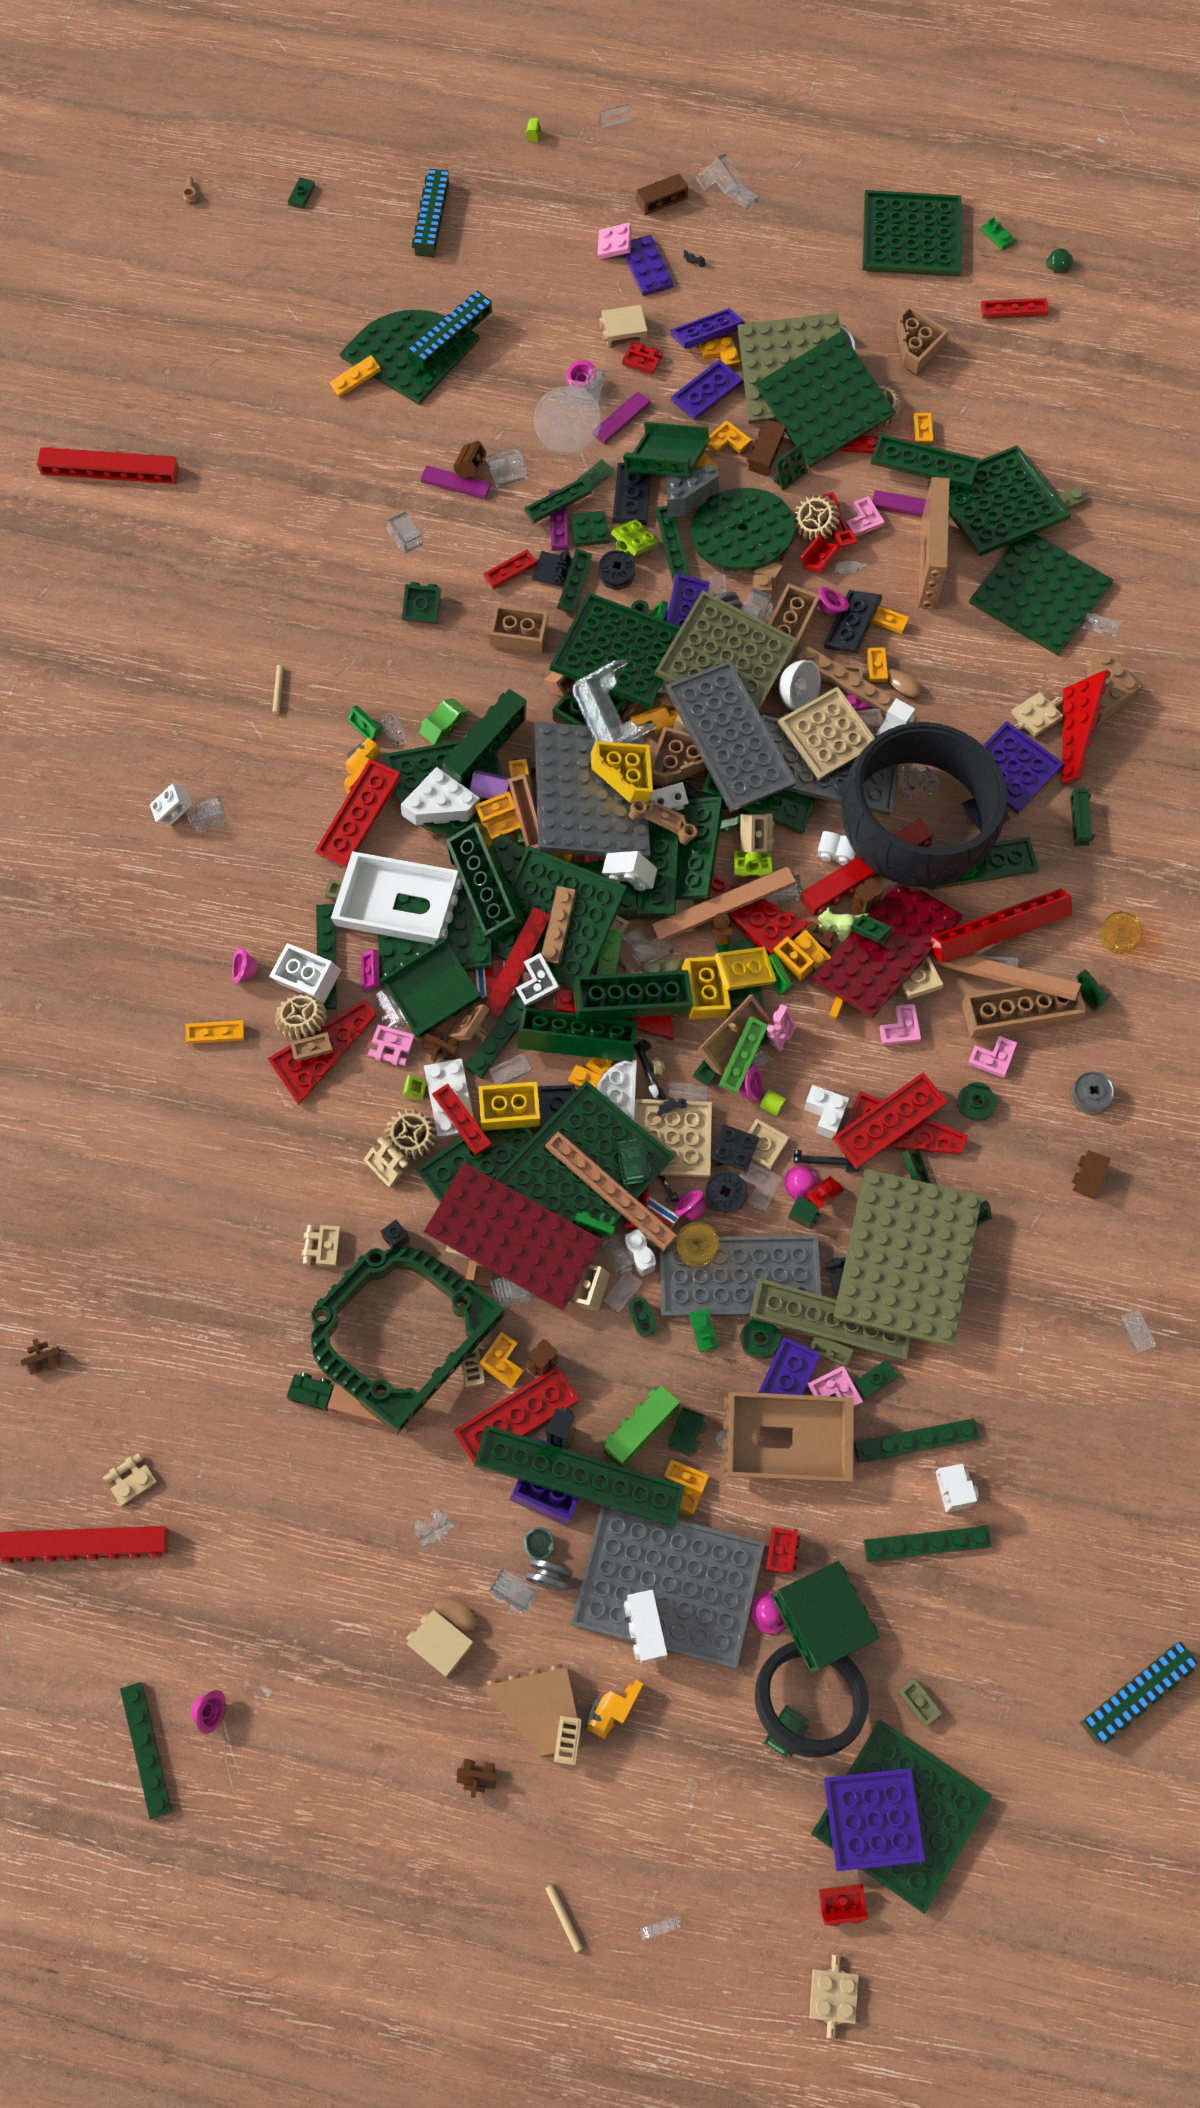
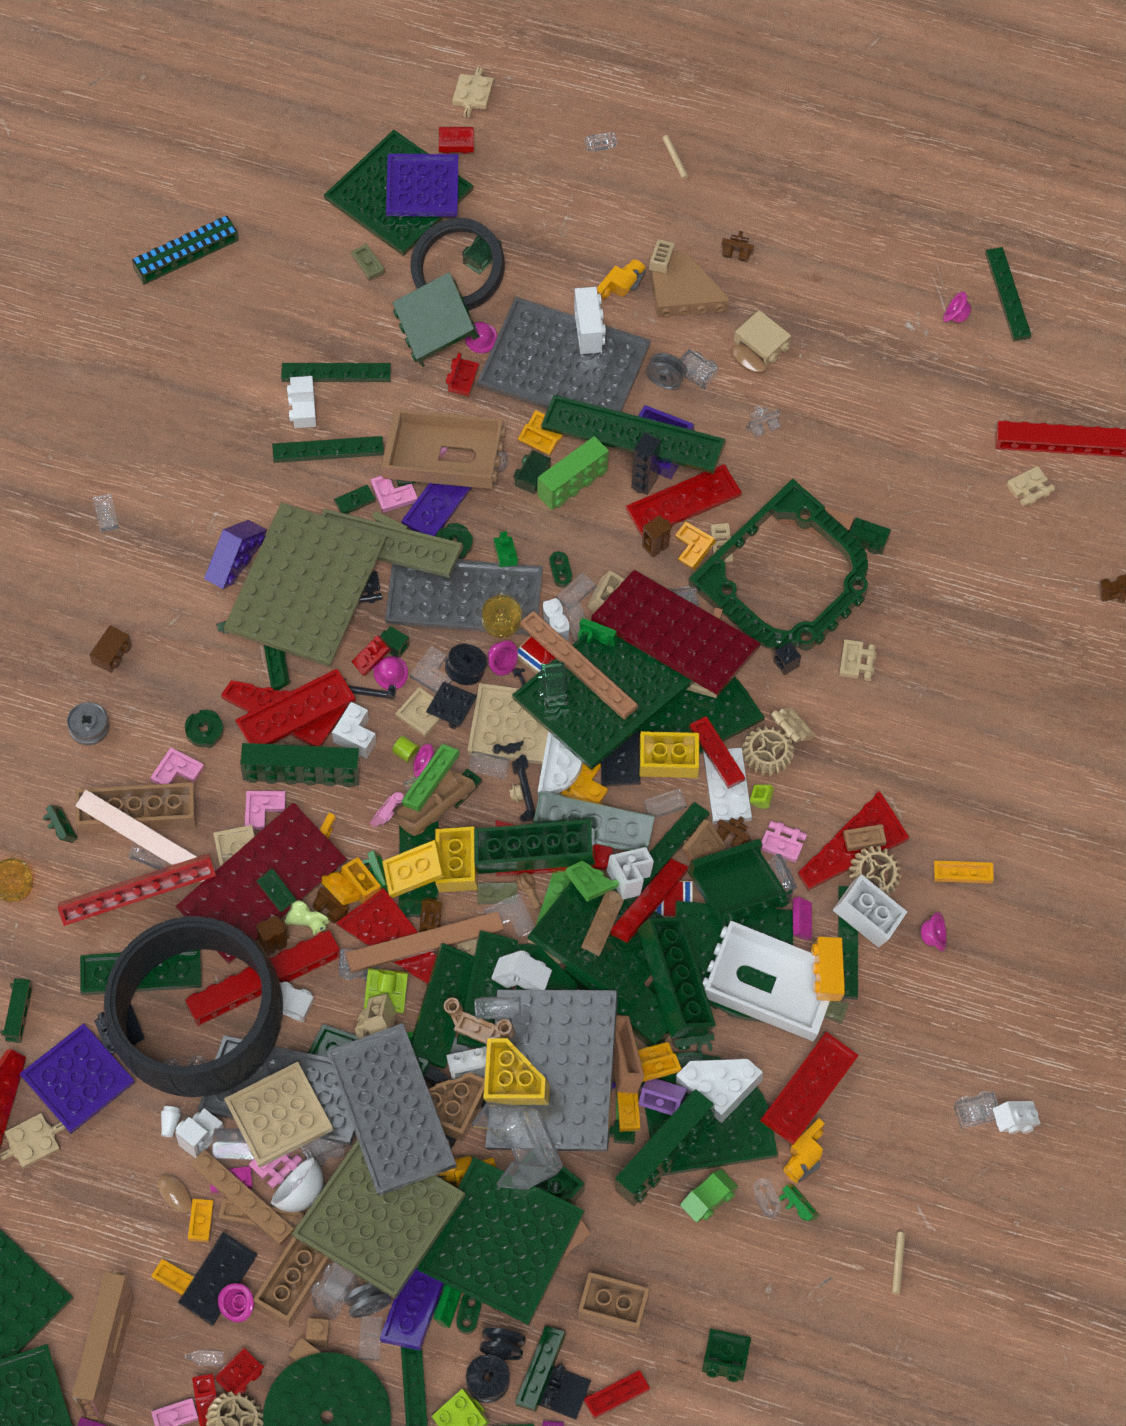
camera: 175 degrees left, 5 degrees down
sand green hair [523,1527,555,1560] -> none
none -> dark purple brick [204,520,267,589]
none -> dark green brick [240,743,361,787]
none -> clear brick [475,996,522,1020]
none -> black wheel [479,1328,526,1360]
none -> bright green wing [565,861,619,902]
none -> light orange brick [811,937,845,1001]

